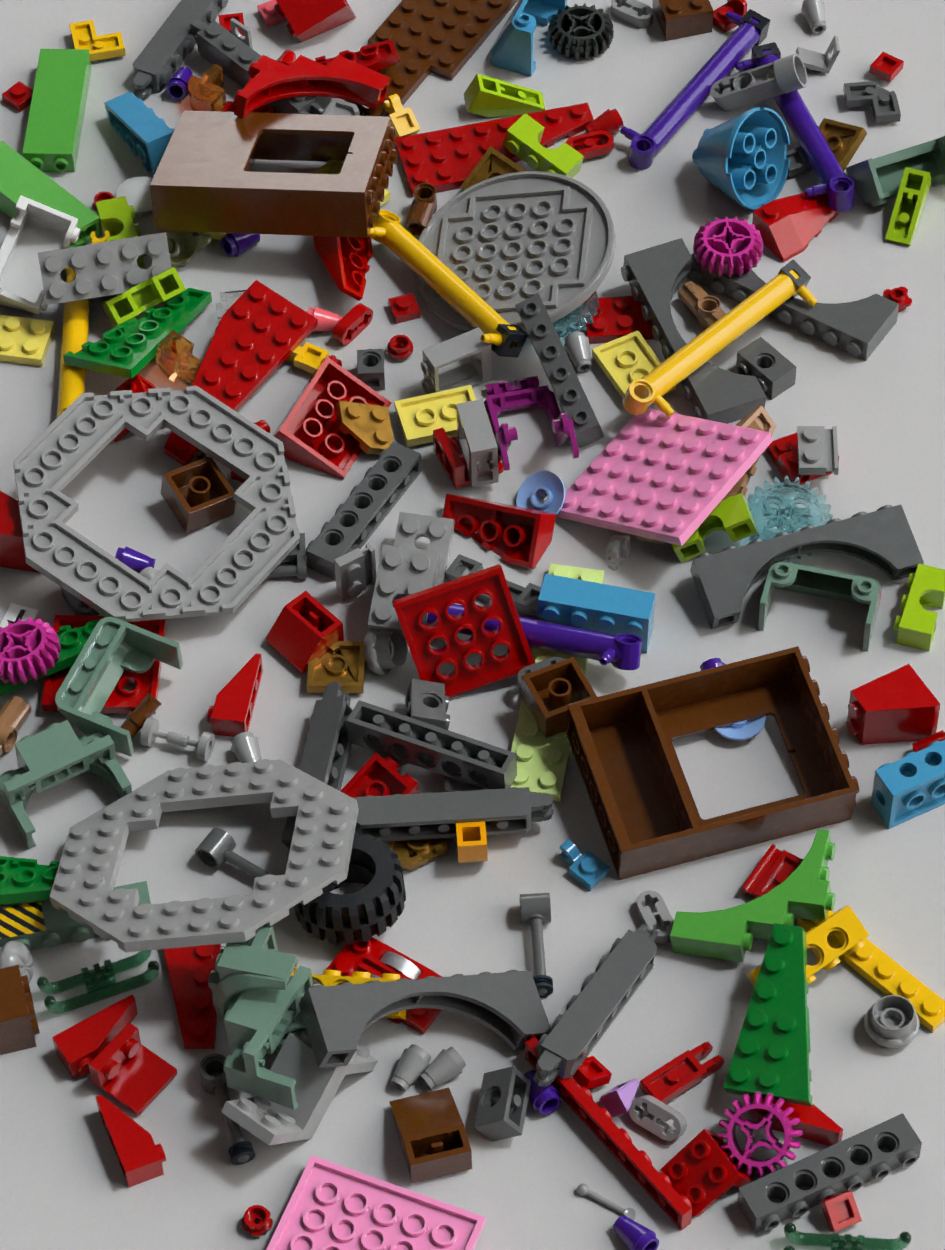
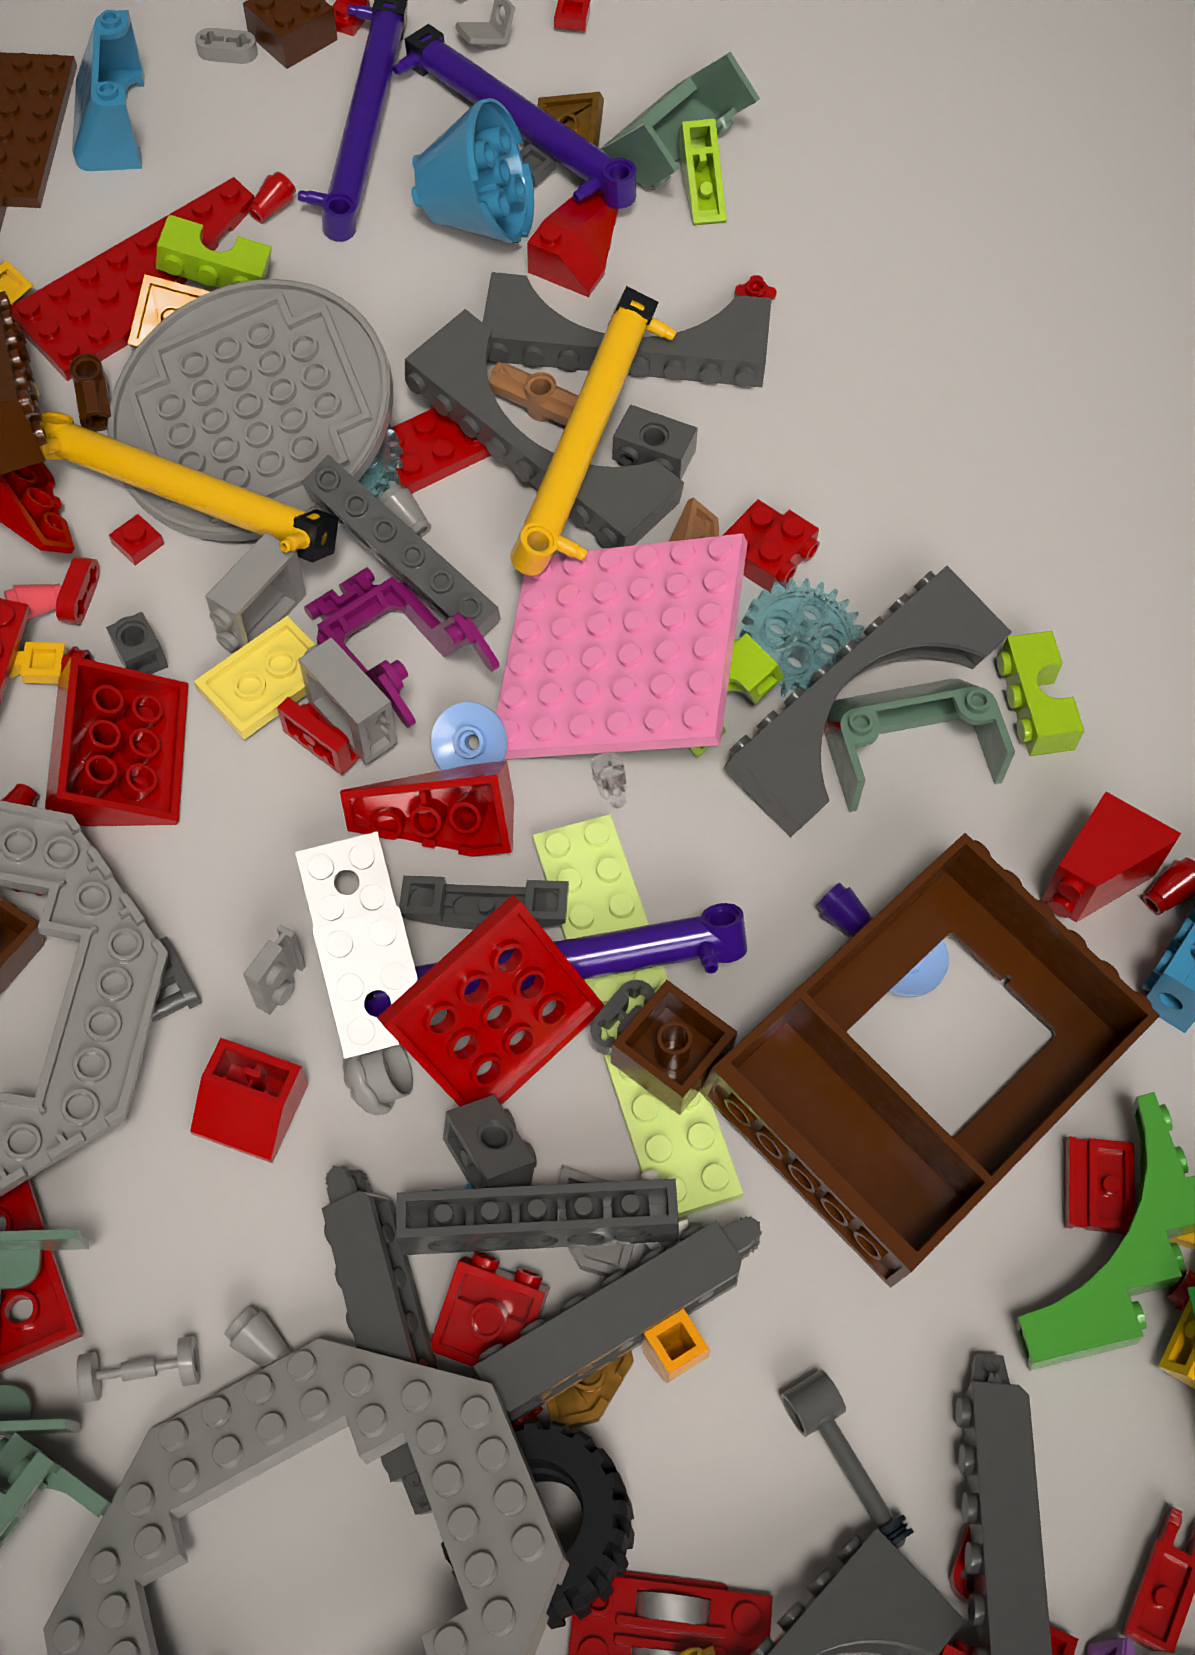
camera: 30 degrees left, 10 degrees up
reddish brown pin [120,693,162,740] -> none
dark grey piece [195,828,272,878] -> none
red slope [207,653,263,737] -> none
dark grey brick [305,441,422,581] -> none
pearl gold plate [307,641,366,693] -> none
pearl gold plate [335,400,394,455] -> none
red plate [387,335,413,359] -> none
lime slope [463,74,545,117] -> none
dark azure wedge [538,574,655,653] -> none
pearl dark grey gear [548,3,614,60] -> none
dark azure plate [559,839,610,891] -> none
red plate [565,130,614,160] -> none
light yellow plate [592,331,676,399] -> none
light grey beam [636,891,674,944] -> none
dark pink gear [693,216,763,278] -> none
light grey beam [710,54,808,112] -> none
light grey plate [797,426,839,475] -> none
dark grey plate [843,81,901,123] -> none

